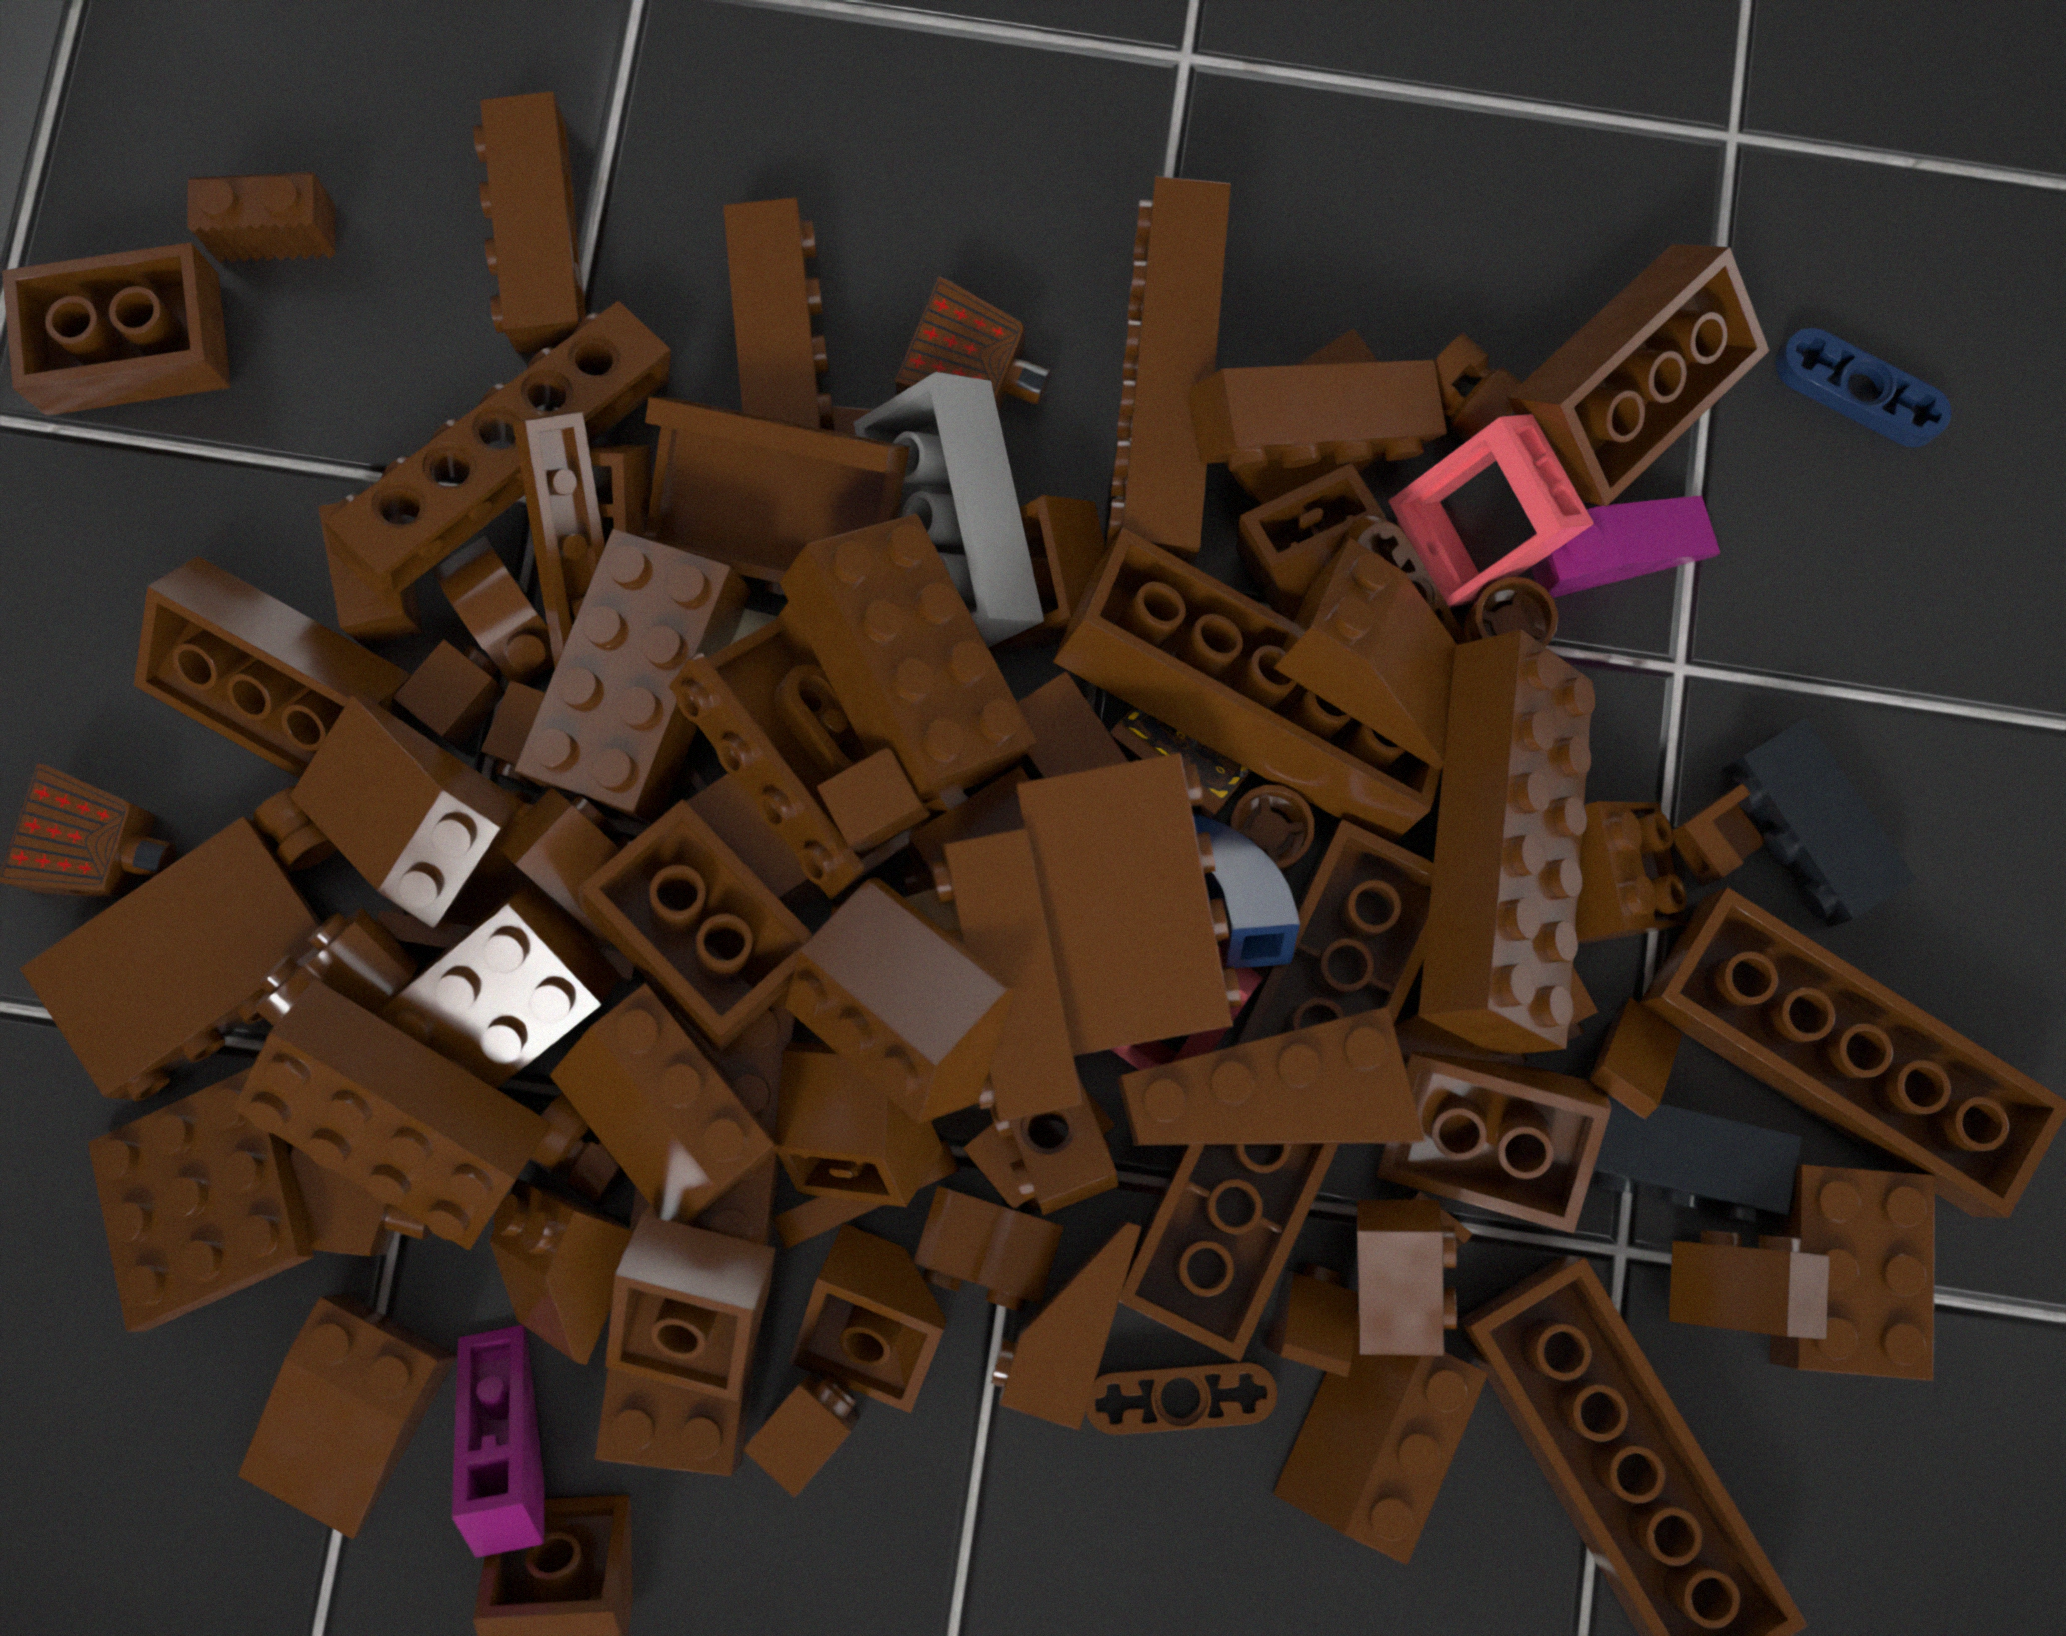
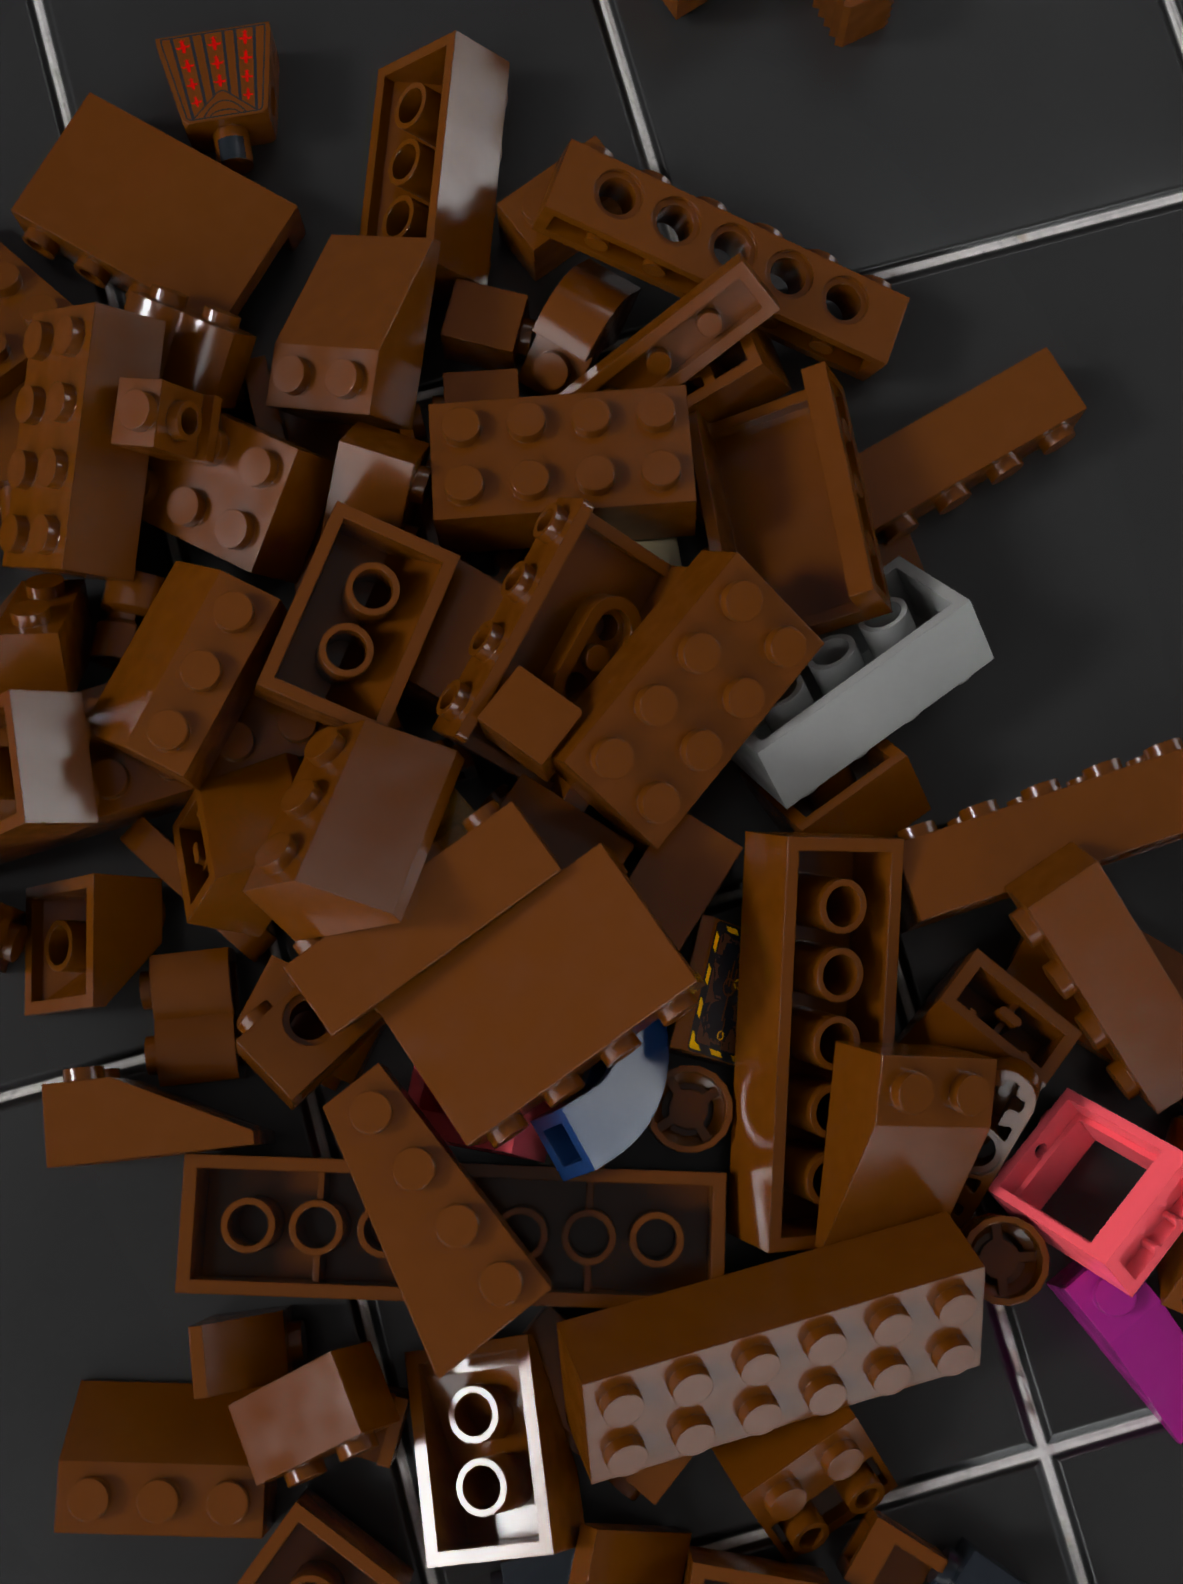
camera: 70 degrees right, 0 degrees up
reddish brown wheel [253,785,338,873] -> none
reddish brown brick [473,91,587,354] -> none
reddish brown torso [895,277,1051,413] -> none
reddish brown beam [1085,1360,1277,1435] -> none
none -> reddish brown brick [111,377,222,463]

